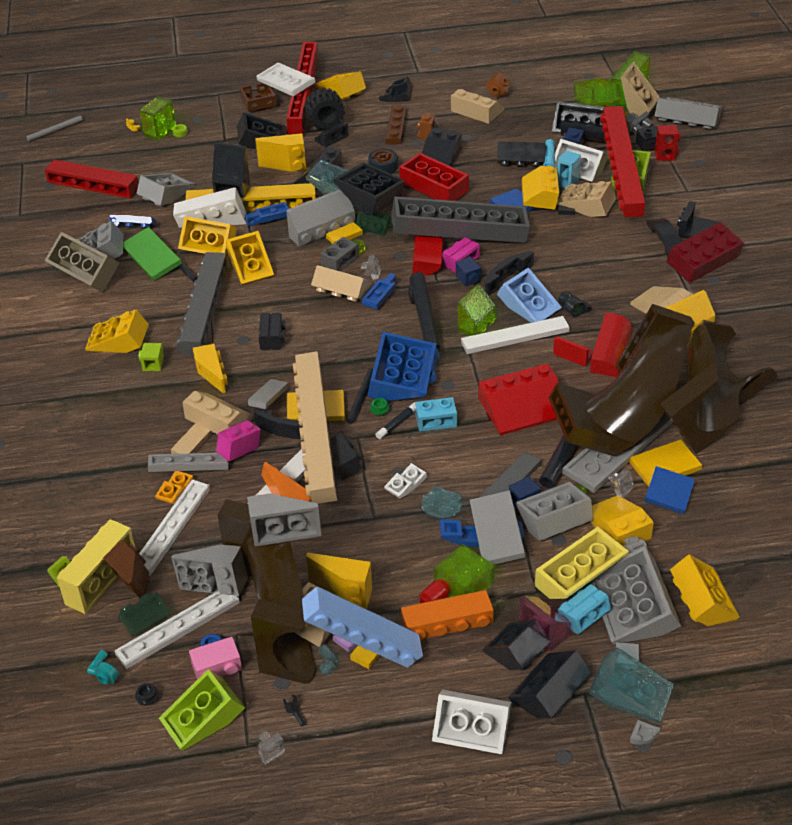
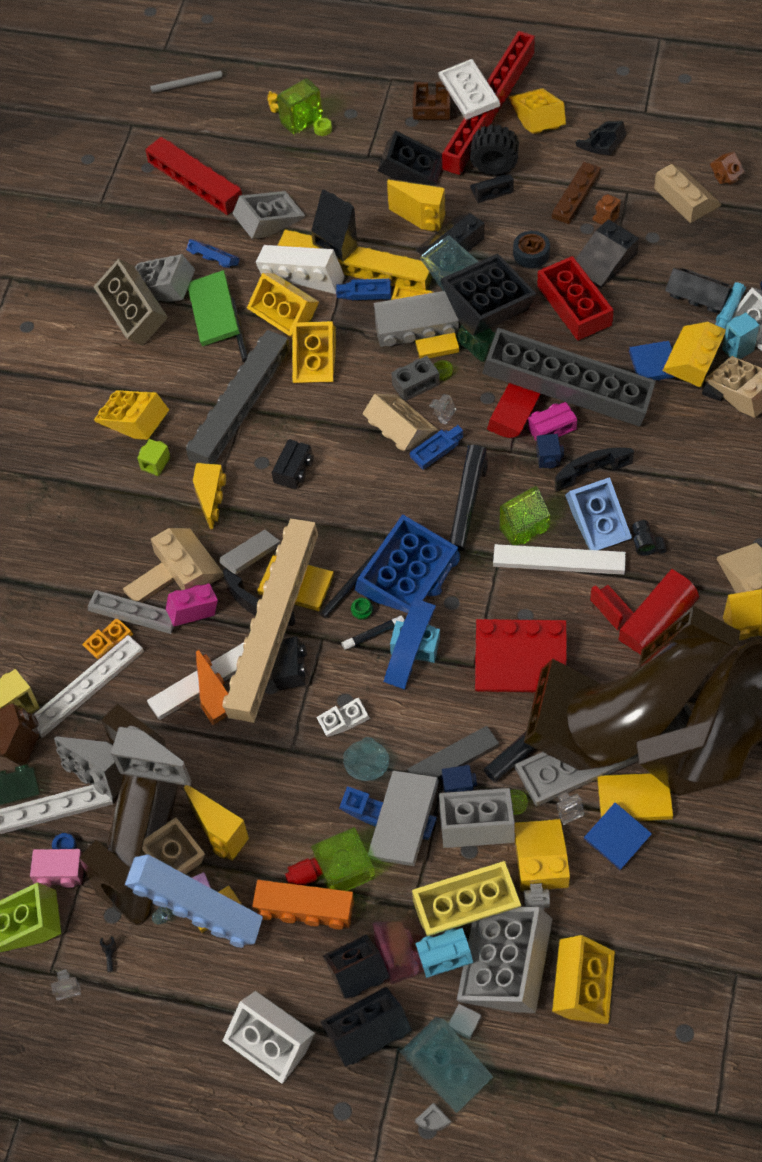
camera: 25 degrees right, 15 degrees up
none -> blue slope [383,598,436,690]

